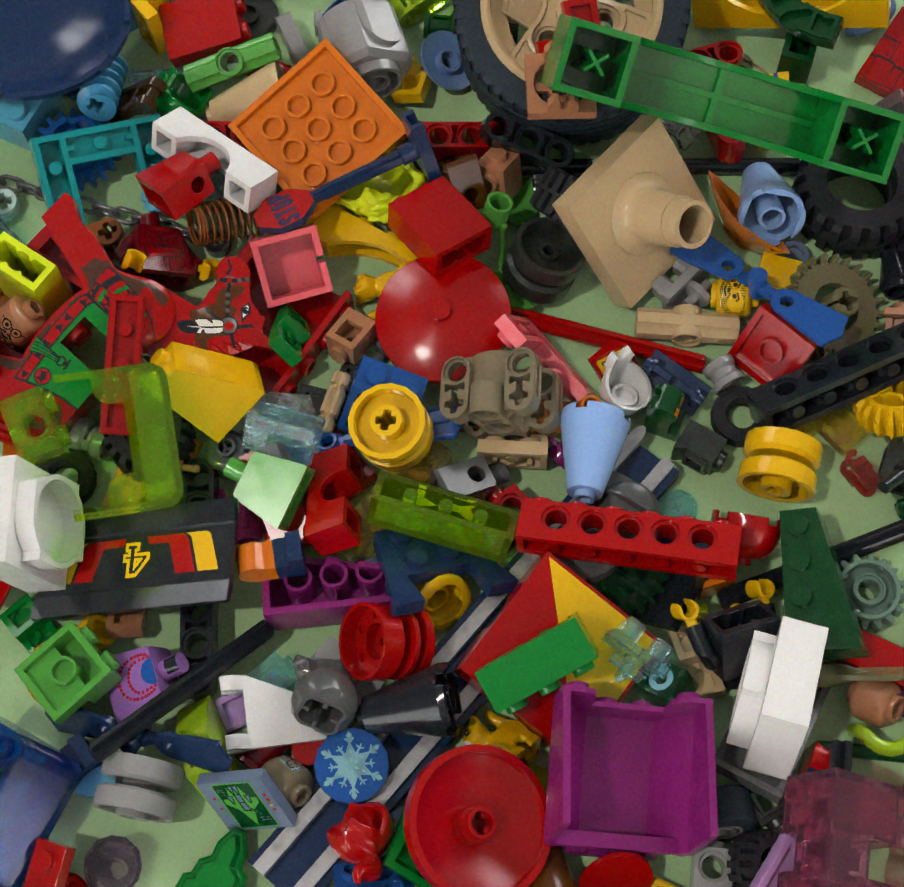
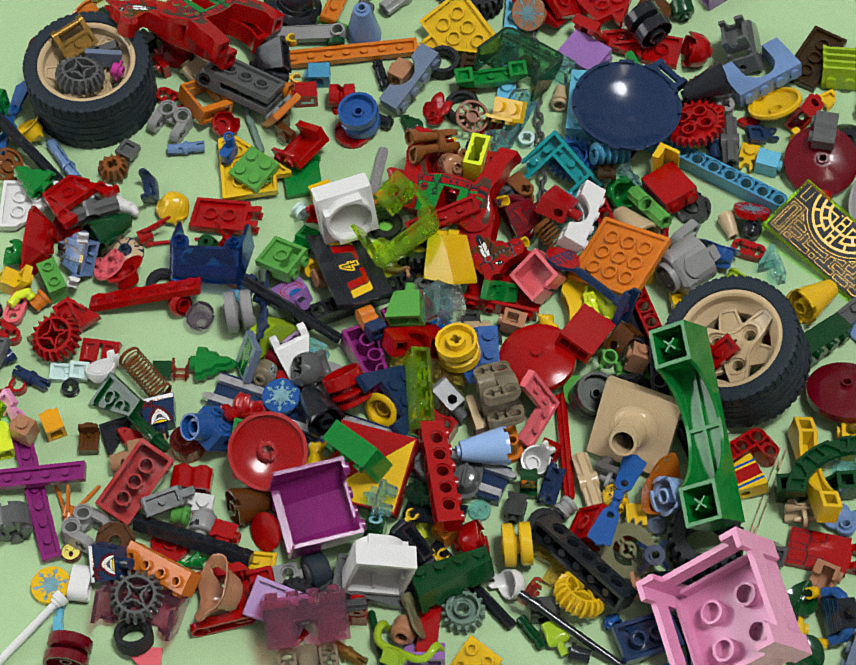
camera: 70 degrees right, 10 degrees down
none -> white piece [488,569,526,600]
none -> dark blue brick [636,539,670,573]
none -> tan hips [784,498,816,528]

